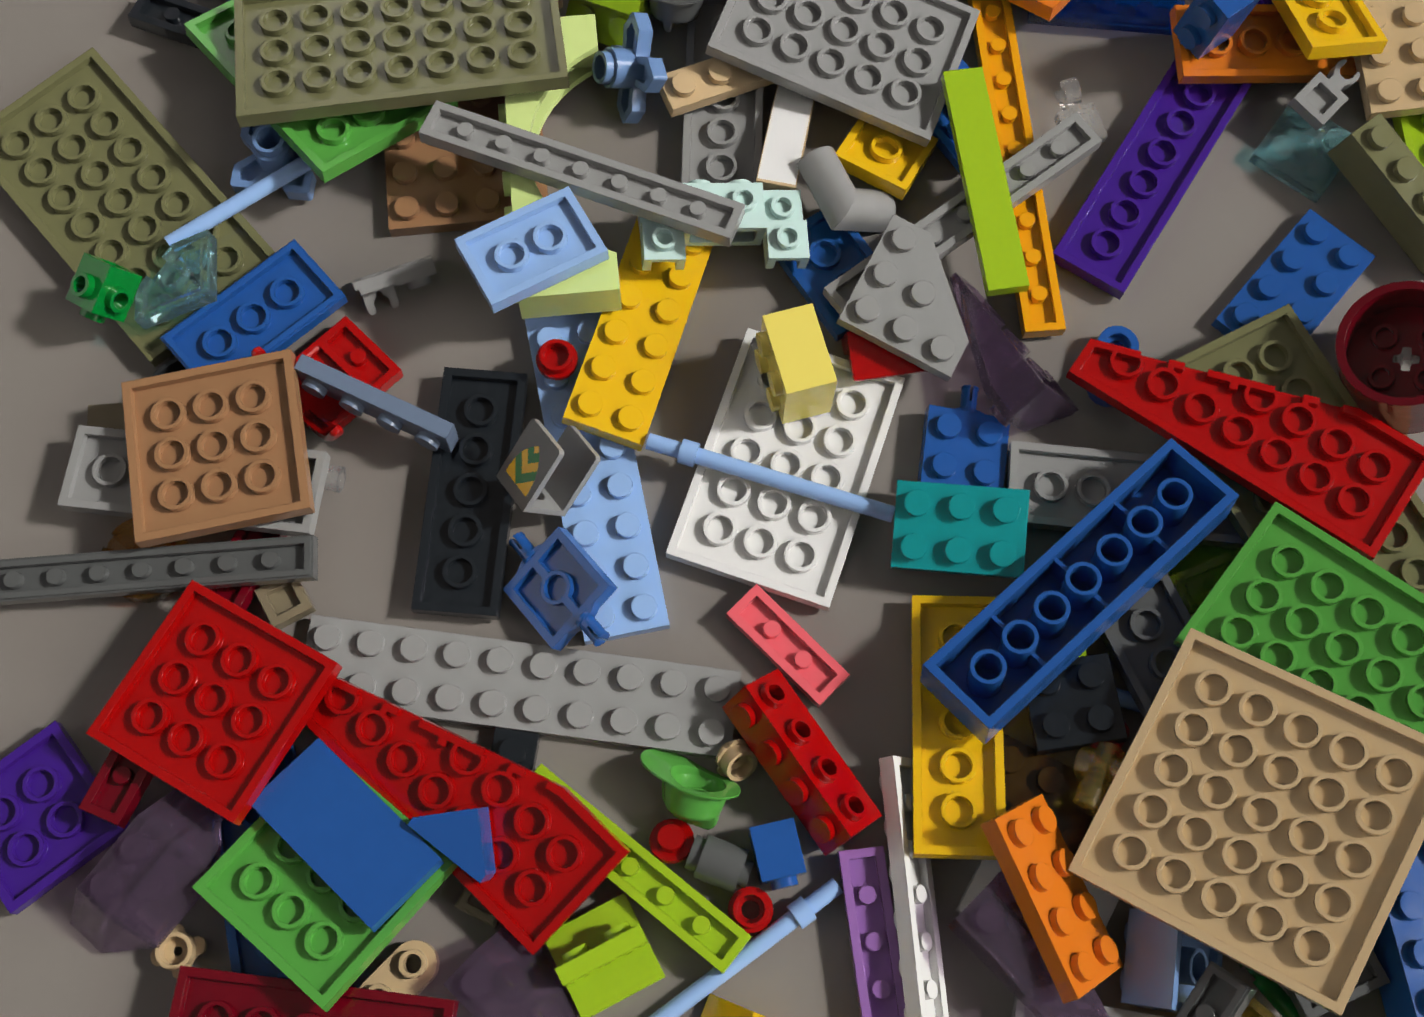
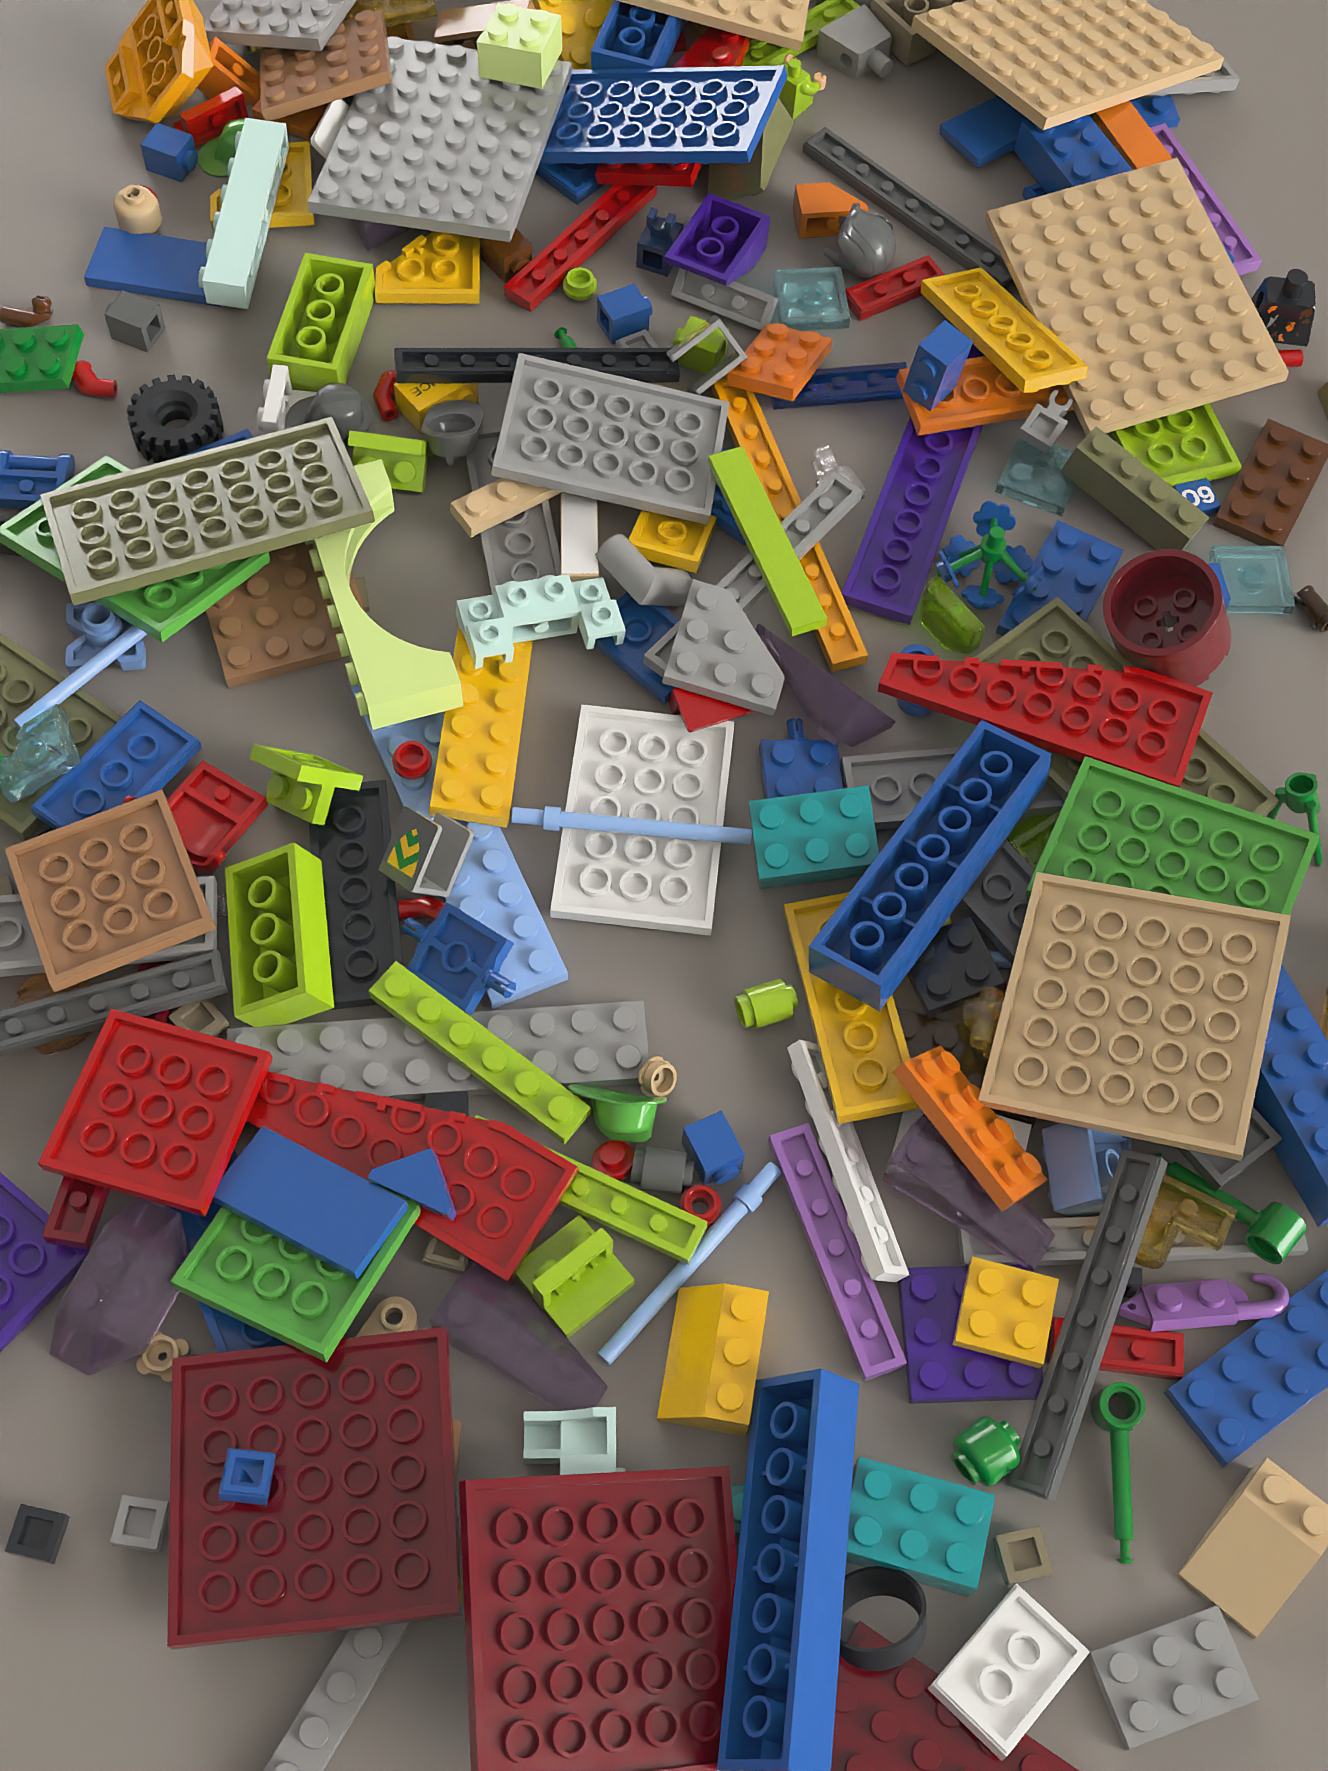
camera: 15 degrees left, 10 degrees down
sand blue plate [294,354,459,453] -> none
light grey plate [352,255,437,315] -> none
light grey plate [418,100,745,247] -> none
light blue plate [454,186,609,313] -> none
medium blue plant [592,12,668,124] -> none
red brick [722,669,883,856] -> none
coral plate [726,584,850,708] -> none
light yellow brick [754,303,837,424] -> none
none -> lime brick [225,842,334,1028]
none -> lime bracket [250,744,363,825]
none -> lime plate [368,961,591,1145]
none -> red arm [398,896,445,921]
none -> lime brick [734,978,798,1029]
none -> clear neon green slope [921,576,985,655]
none -> blue plant [935,501,1044,610]

